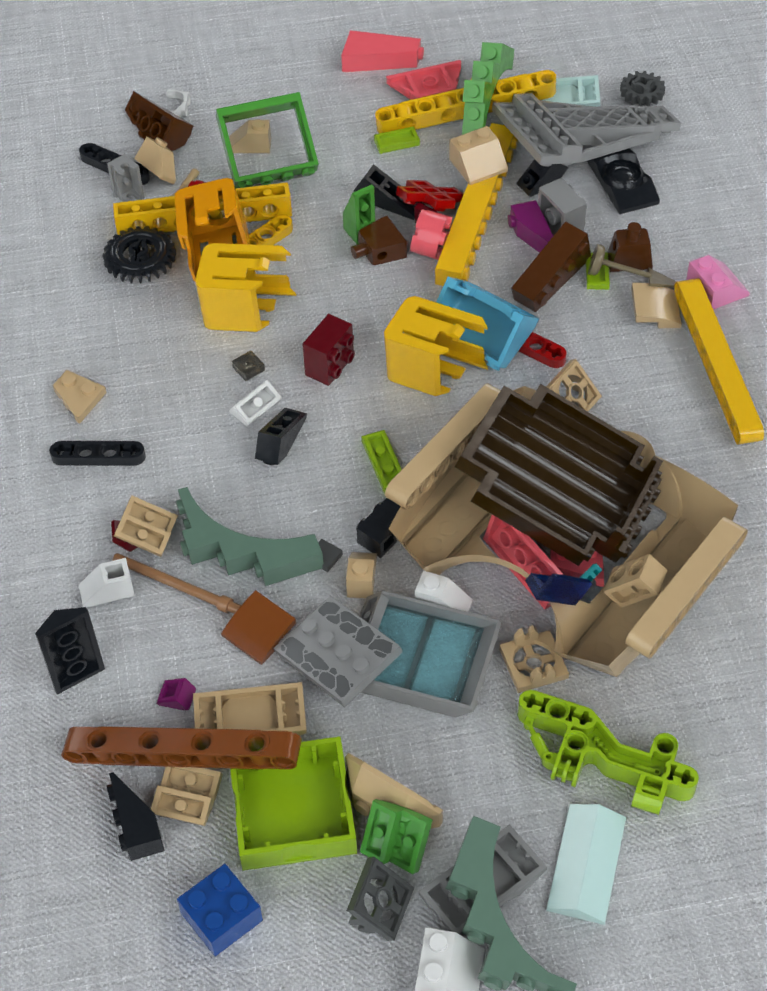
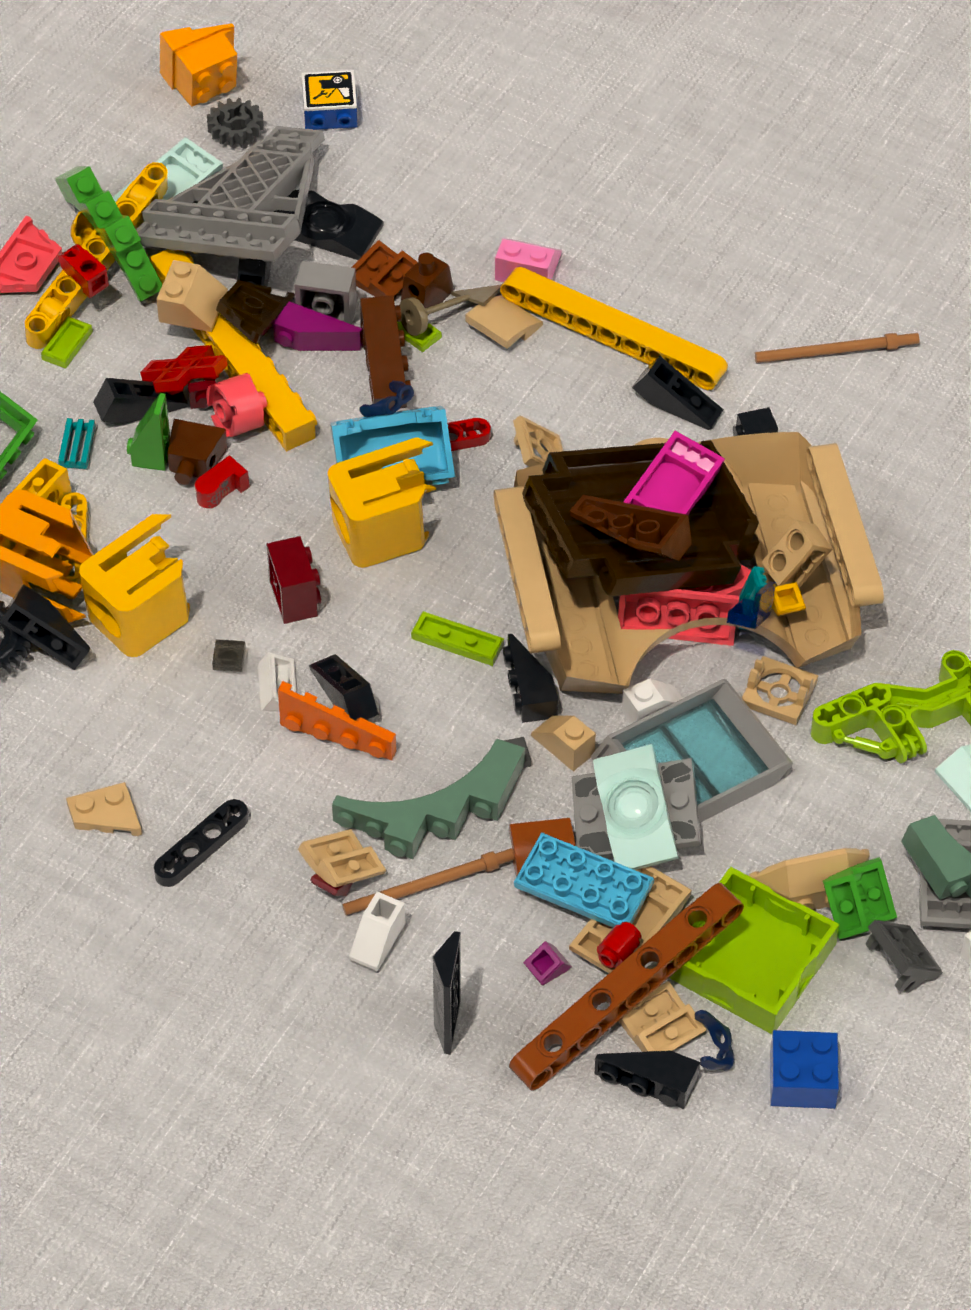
camera: 50 degrees left, 0 degrees up
none -> black slope [0,584,90,670]
none -> red leg [58,244,109,299]
none -> teal tile [58,418,96,469]
none -> light orange piece [160,23,237,107]
none -> red leg [195,455,250,509]
none -> dark brown wing [216,280,295,344]
none -> orange wing [278,681,396,760]
none -> piece [302,70,358,130]
none -> dark orange slope [351,240,417,298]
none -> dark blue cap [359,380,414,417]
none -> medium azure tile [514,832,654,928]
none -> reddish brown wedge [569,495,692,561]
none -> light aqua slope [593,744,679,870]
none -> red brick [597,922,642,968]
none -> dark pink slope [624,430,725,515]
none -> black slope [632,356,724,430]
none -> dark blue cap [695,1010,734,1071]
none -> black brick [733,407,778,436]
none -> yellow slope [766,582,806,616]

